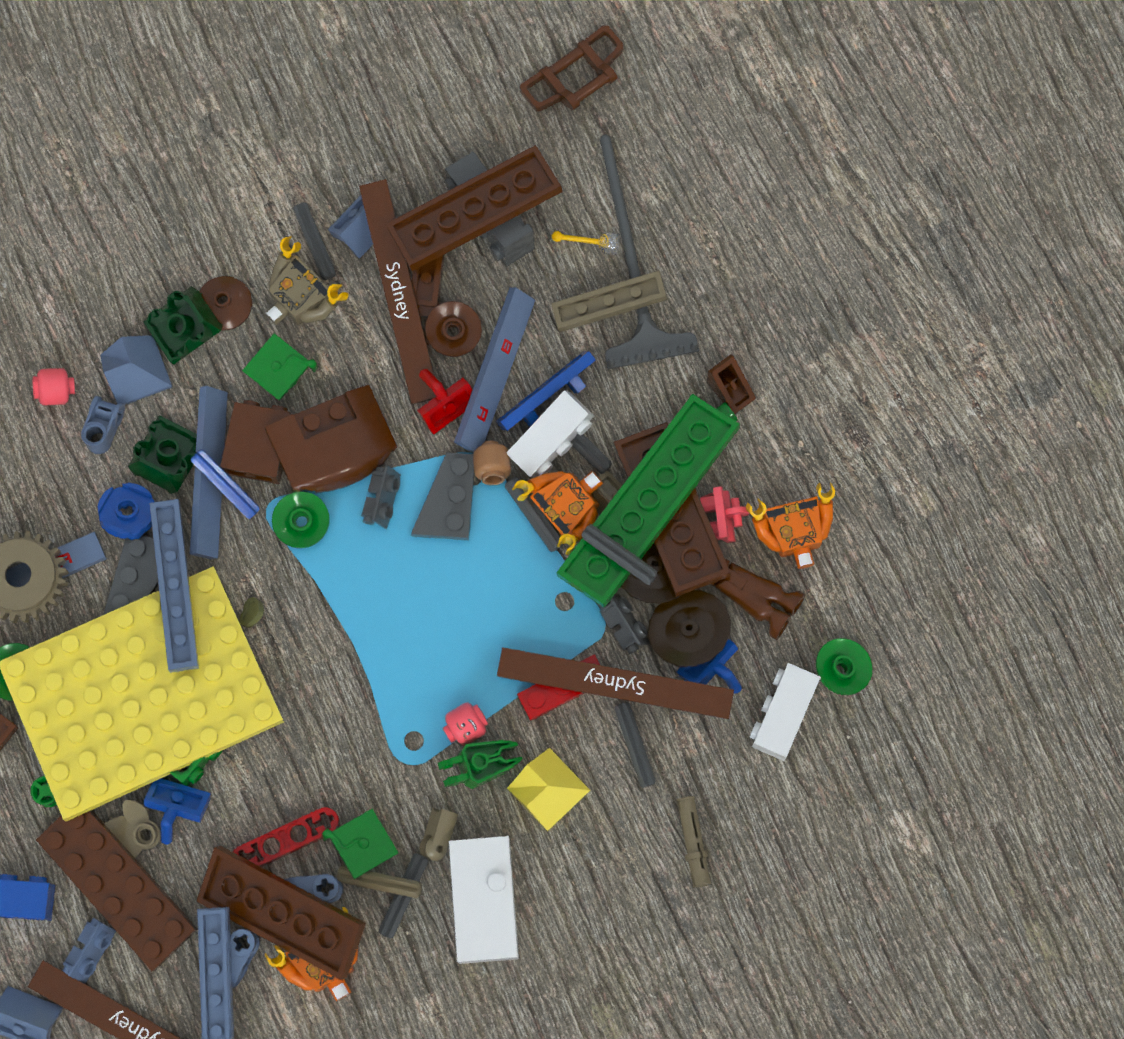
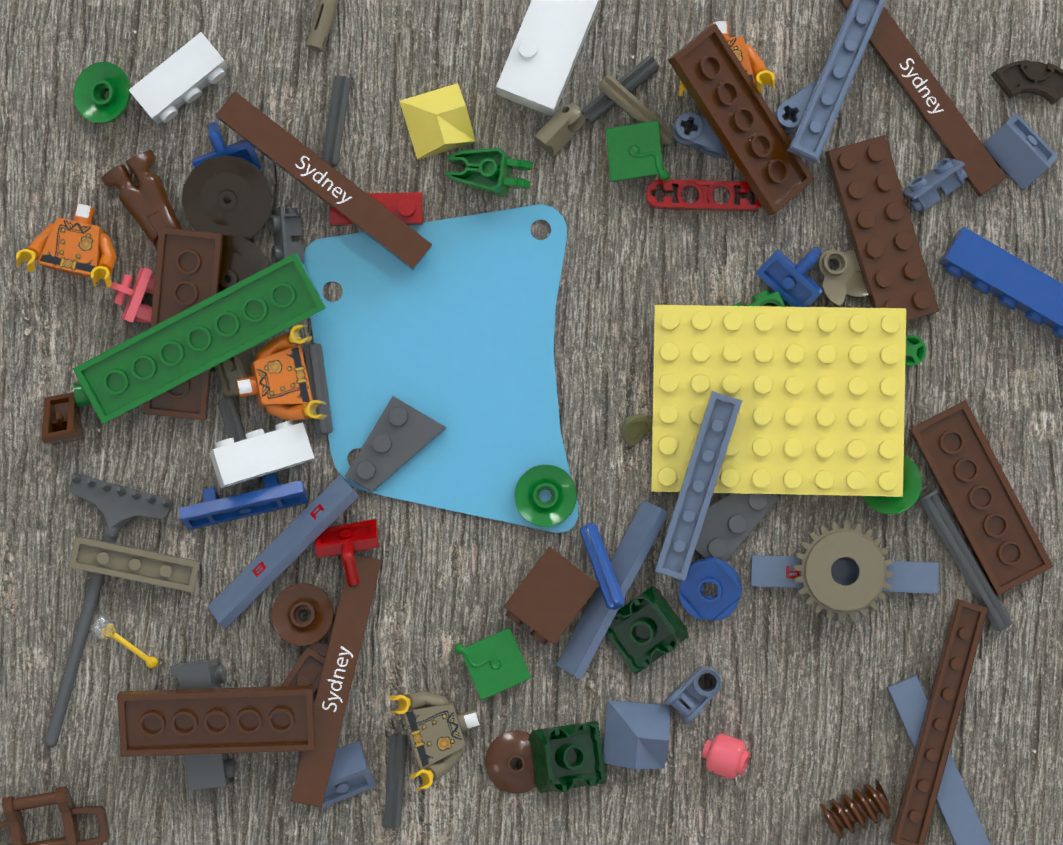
camera: 160 degrees left, 10 degrees up
reddish brown slope [265,385,397,493] -> none
dark grey hinge [361,465,401,529] -> none
coral head [443,702,489,746] -> none
medium nougat head [473,441,511,485] -> none
dark grey axle [582,524,658,585] -> none

